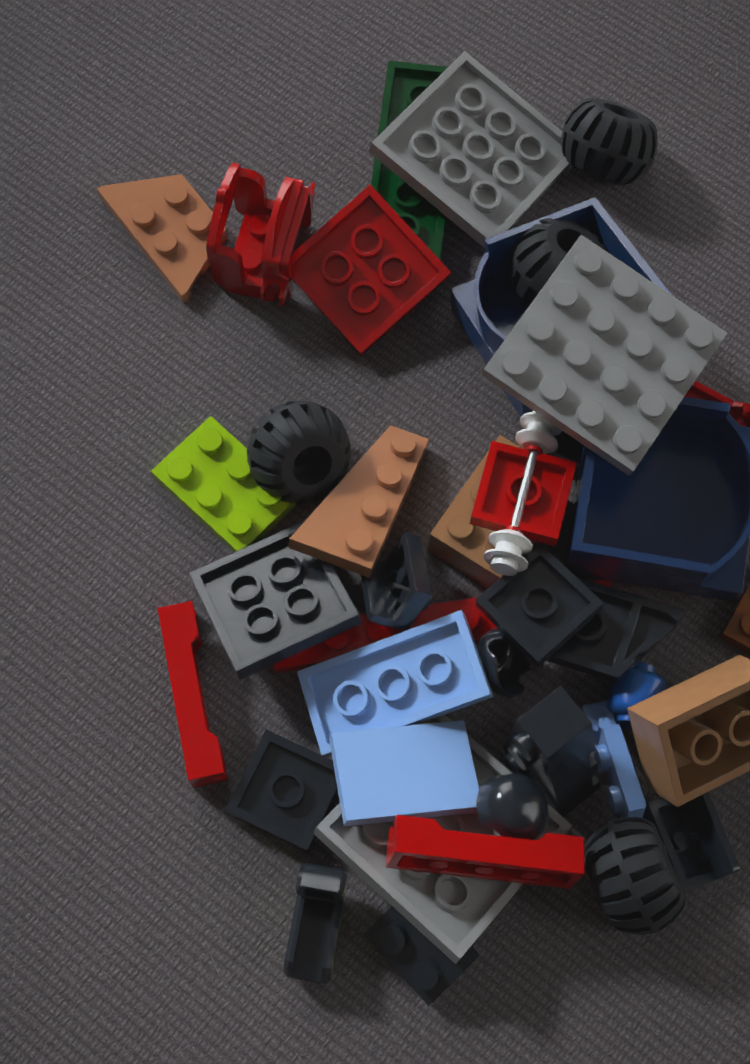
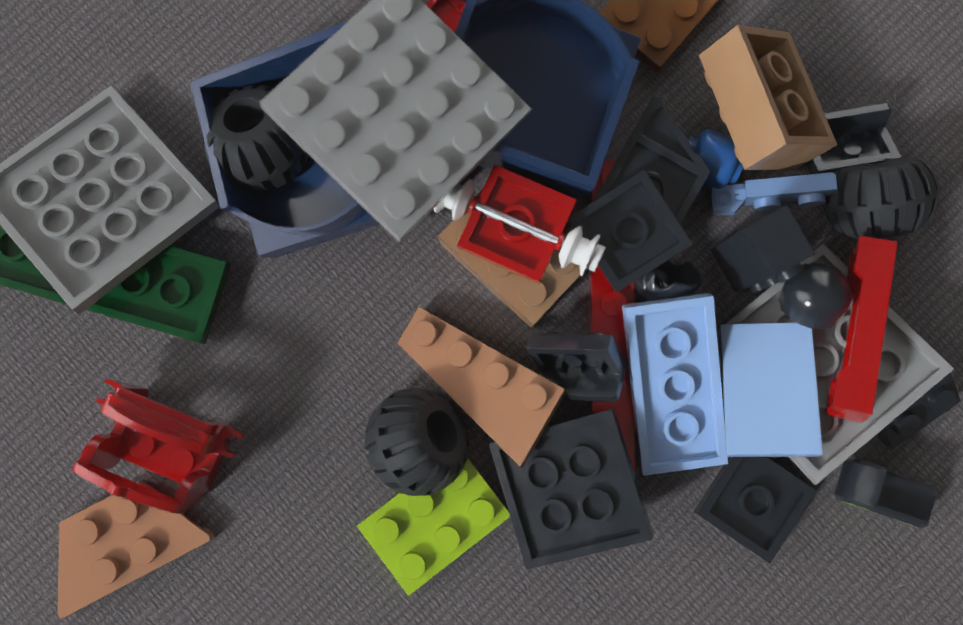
camera: 80 degrees left, 15 degrees up
red piece [157,601,228,788] -> none
red plate [290,184,451,356] -> none
black wheel [561,98,658,185] -> none

